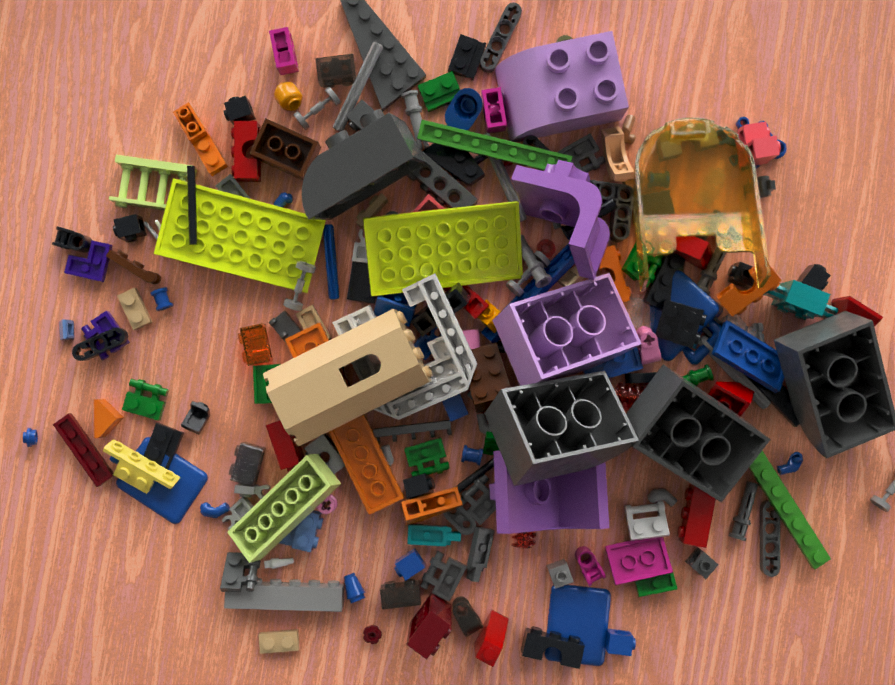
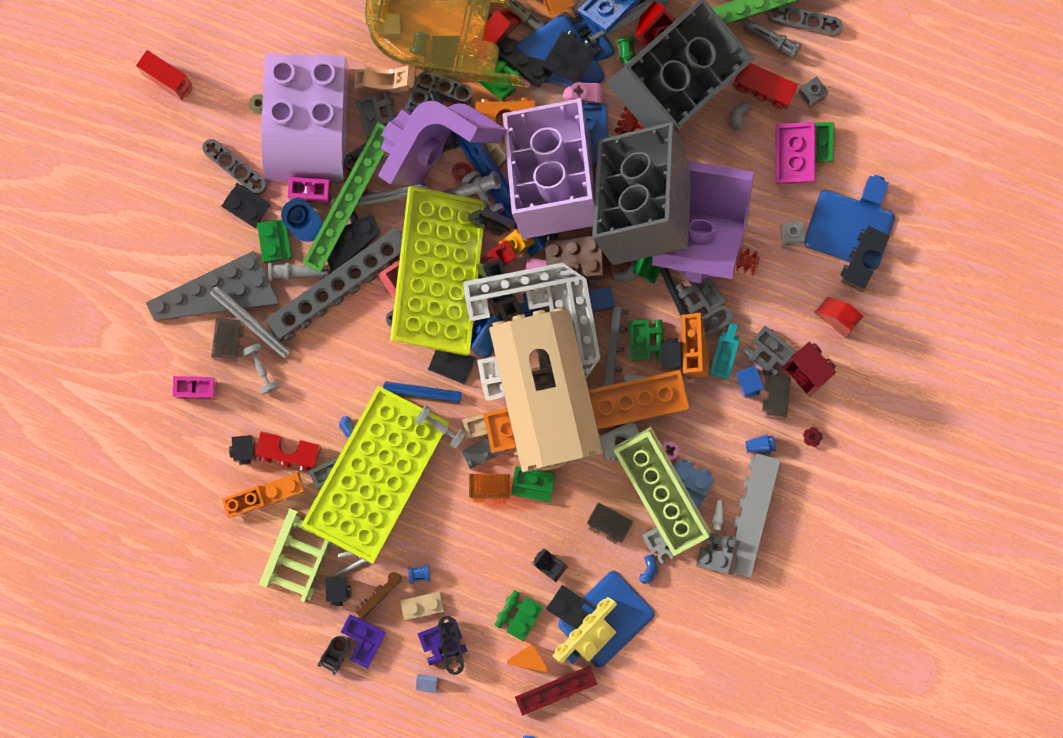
camera: 75 degrees left, 5 degrees down
black bar [187,166,197,245] -> none
light grey plate [234,483,270,499] -> none
reddish brown brick [250,118,321,180] -> none
tan plate [258,629,300,654] -> none
red brick [266,420,305,472] -> none
light orange head [274,82,303,111] -> none
dark grey brick [302,109,427,220] -> none
white plate [352,229,367,264] -> none
tan plate [356,193,388,230] -> none
clear smoke piece [452,596,483,637] -> none
blue bush [461,445,483,466] -> none
dark grey hinge [466,527,495,582] -> none
dark pink piece [575,546,607,587] -> none
medium nougat arm [622,115,636,144] -> none
white plate [624,501,670,541] -> none
black beam [625,372,657,383] -> none
none -> black plate [467,208,517,236]

